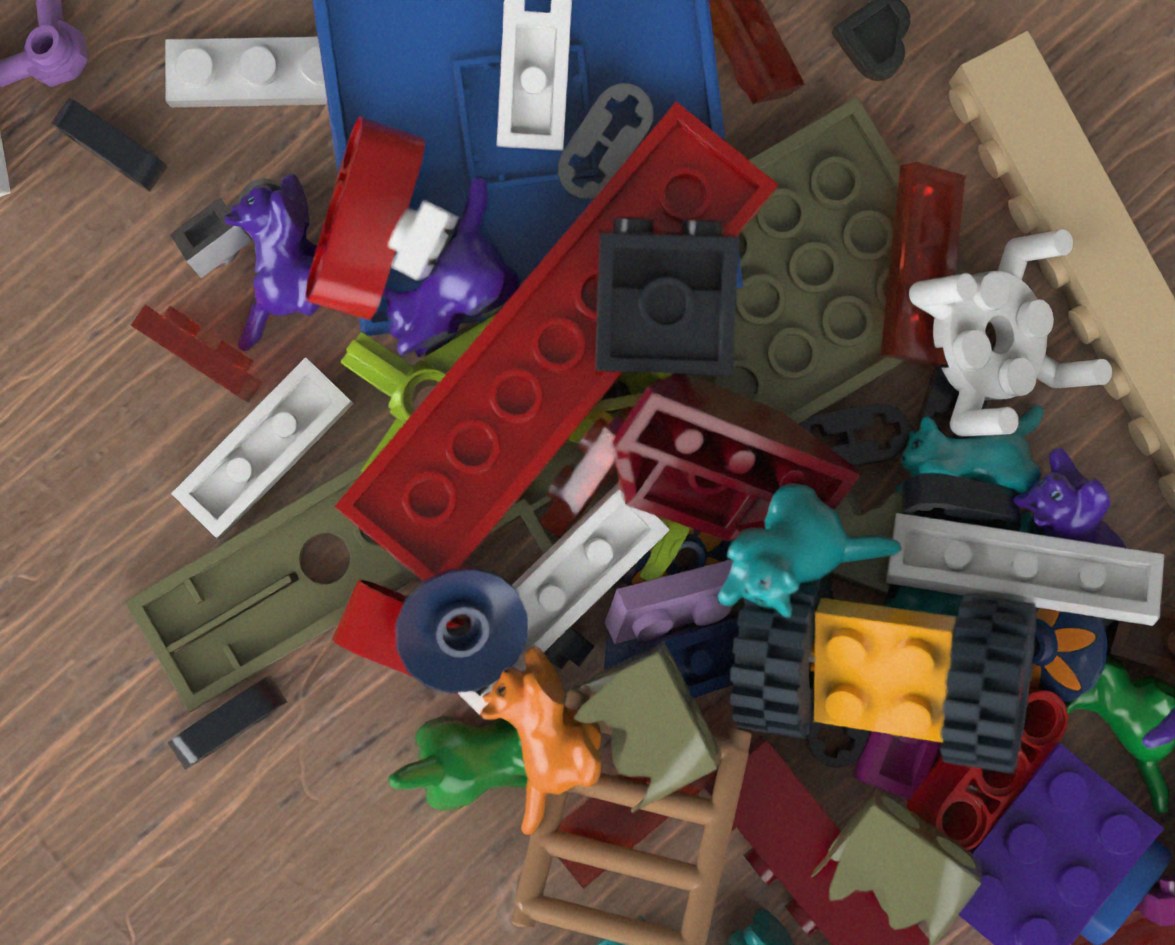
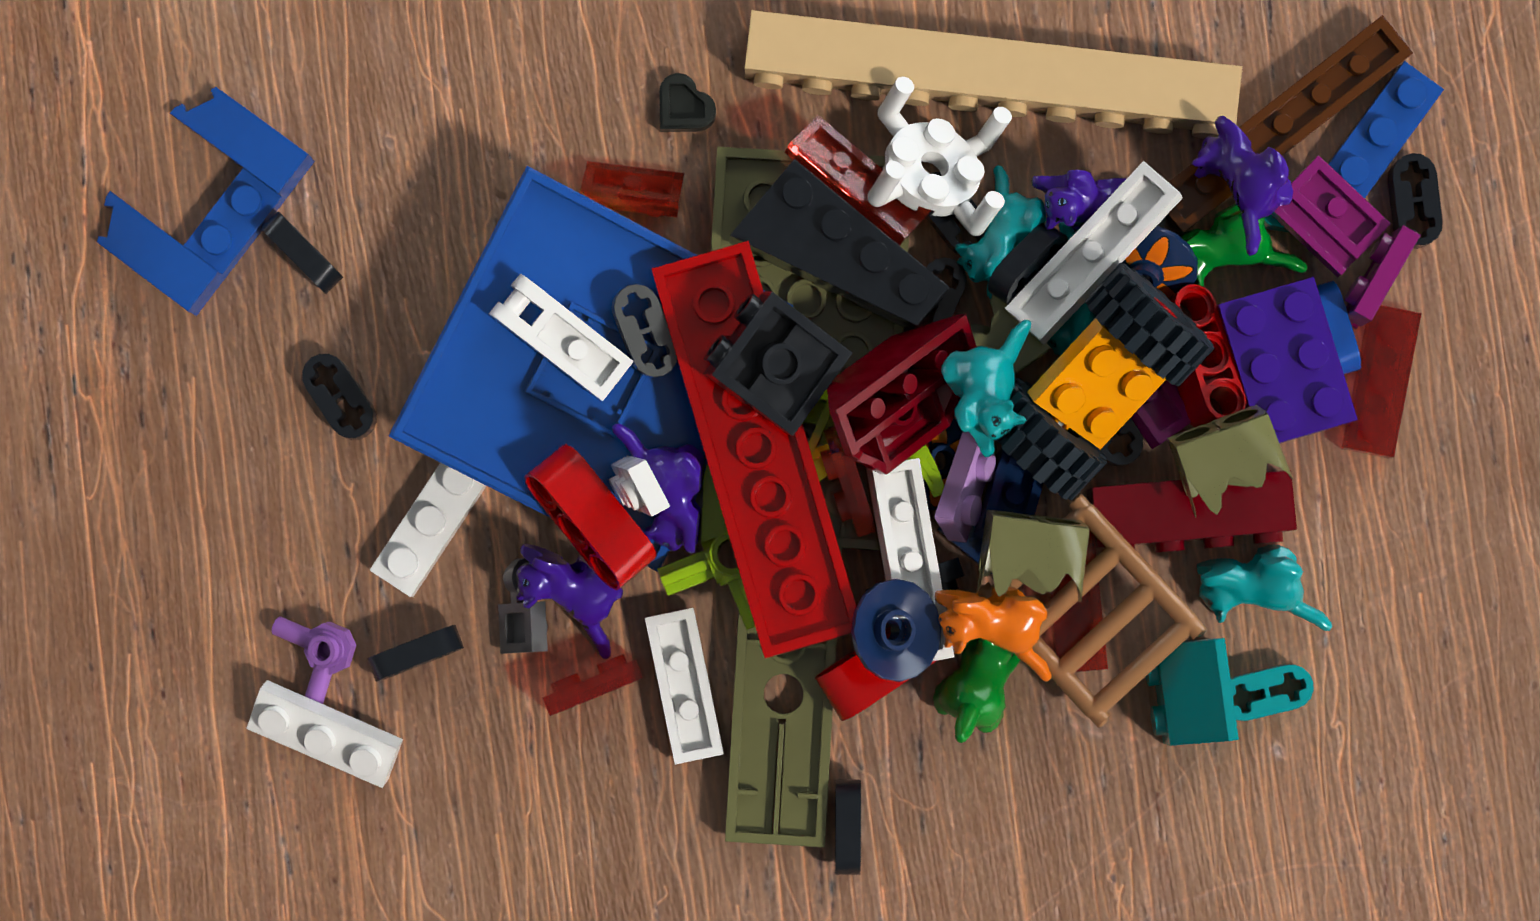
camera: 55 degrees left, 0 degrees up
none -> black wedge [730,159,949,330]

